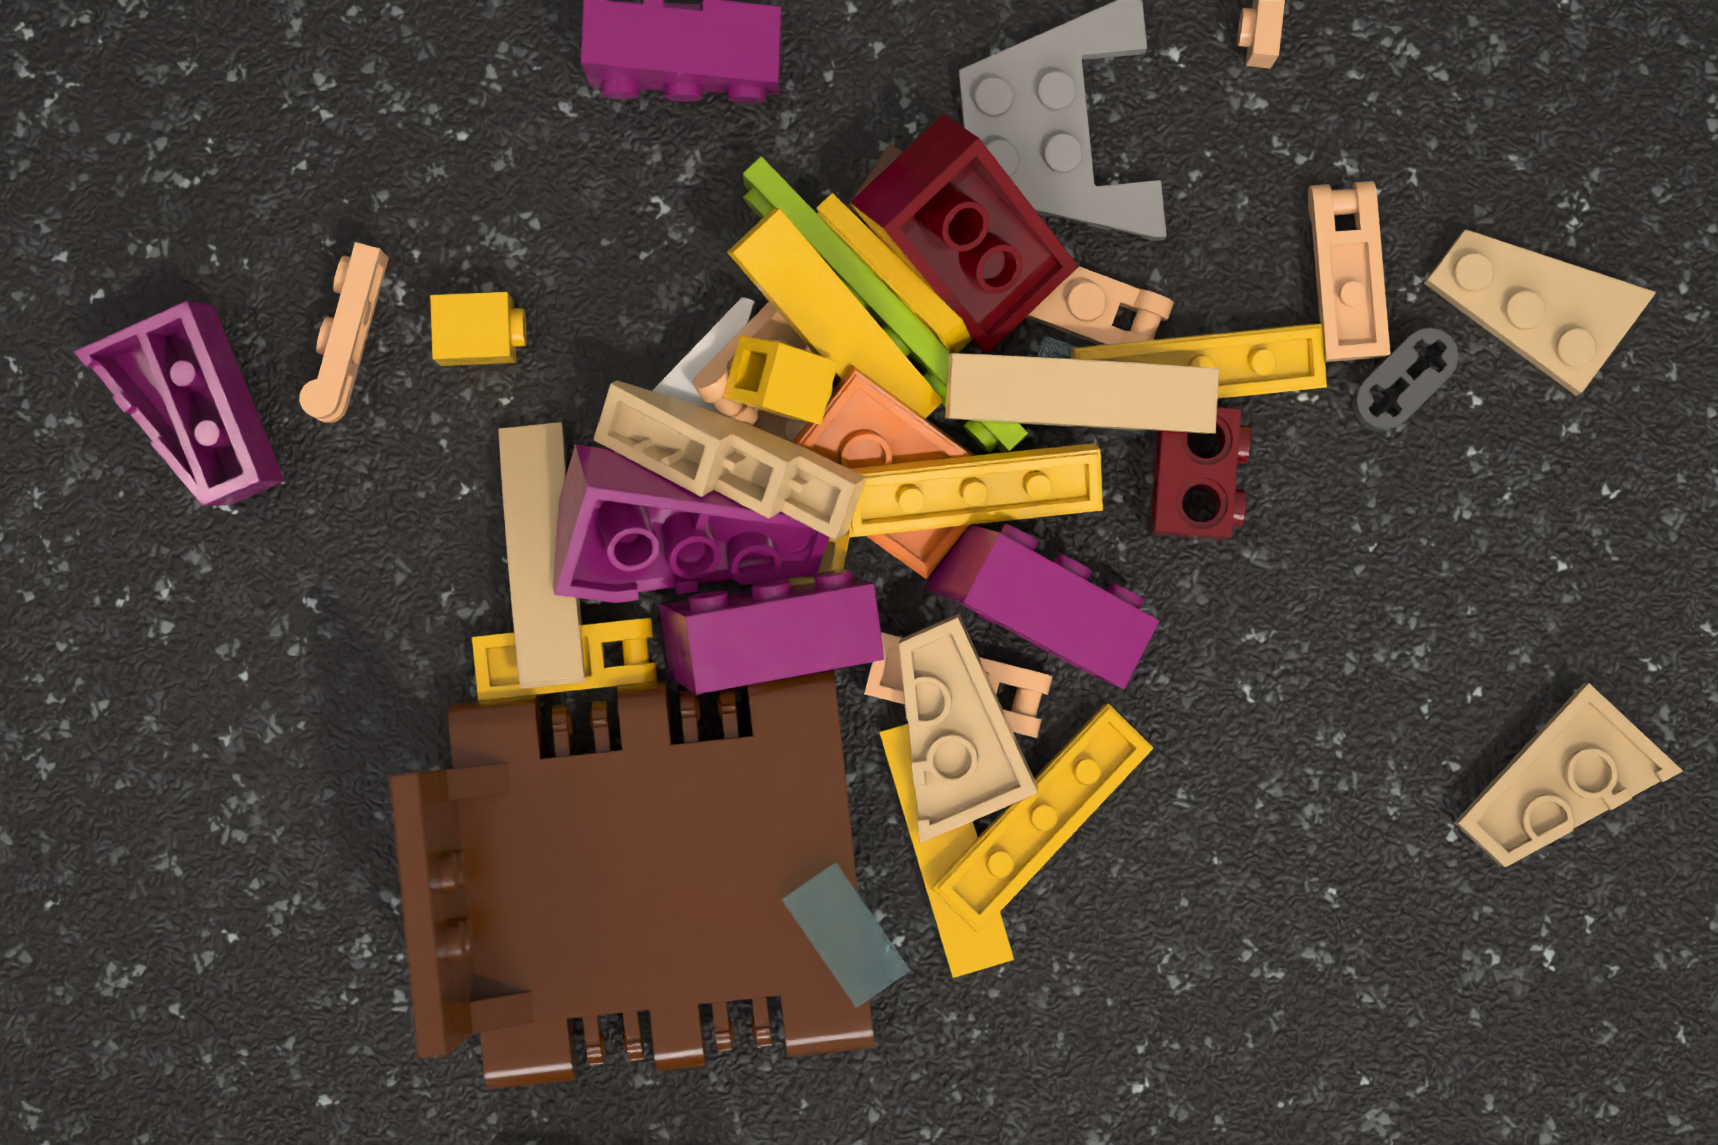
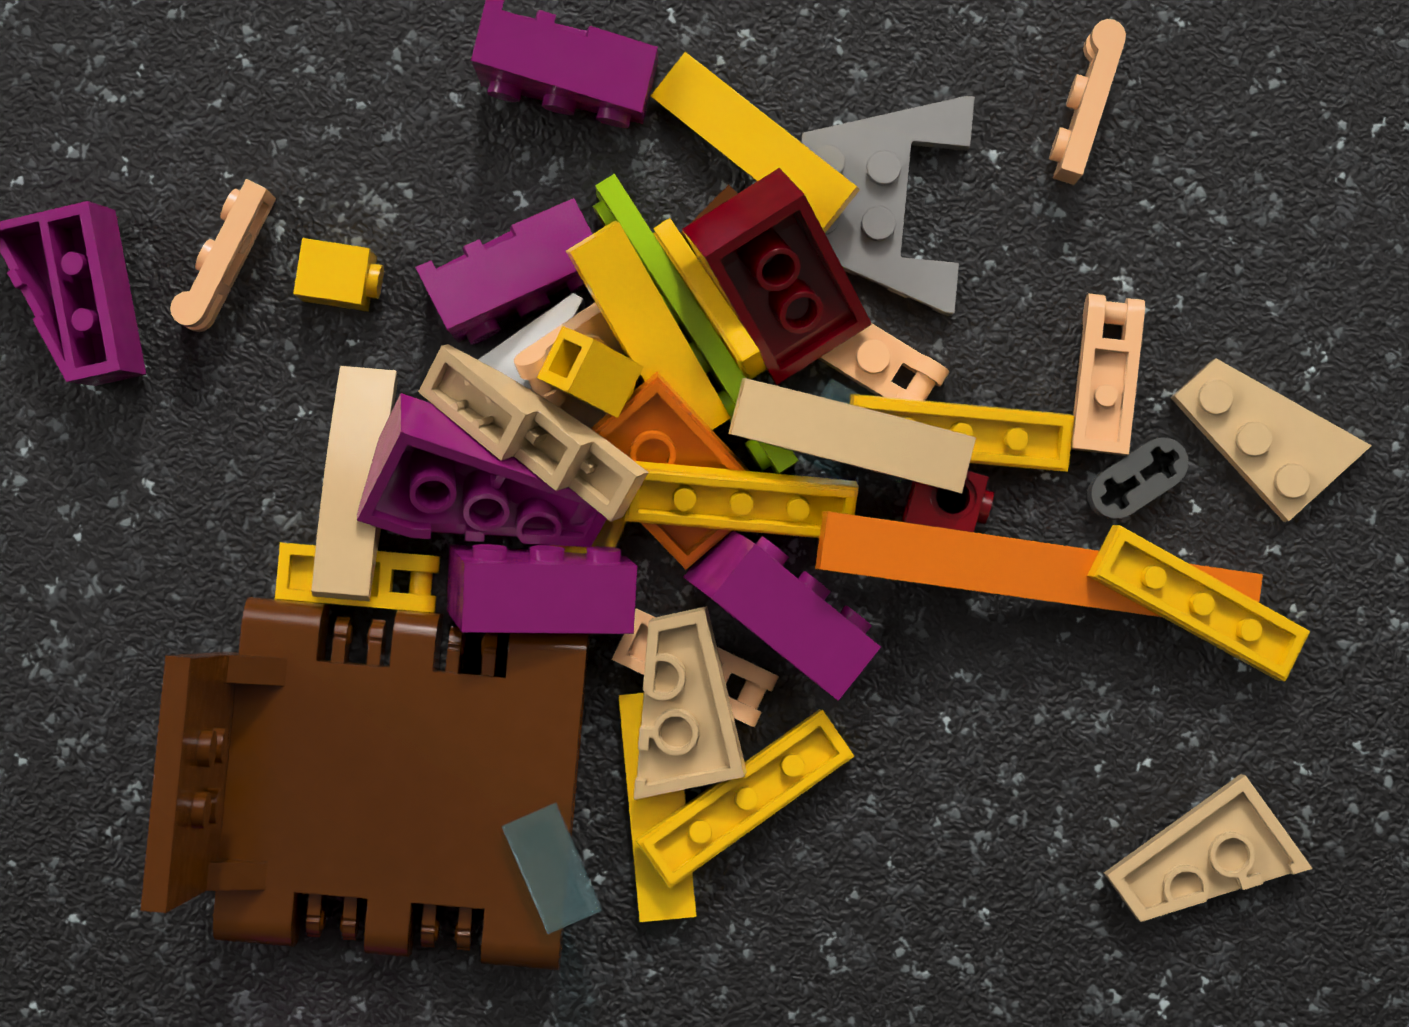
camera: 10 degrees right, 0 degrees up
none -> magenta wedge [415,198,592,345]
none -> yellow tile [651,52,860,233]
none -> orange tile [815,511,1263,617]
none -> yellow tile [1087,525,1310,682]

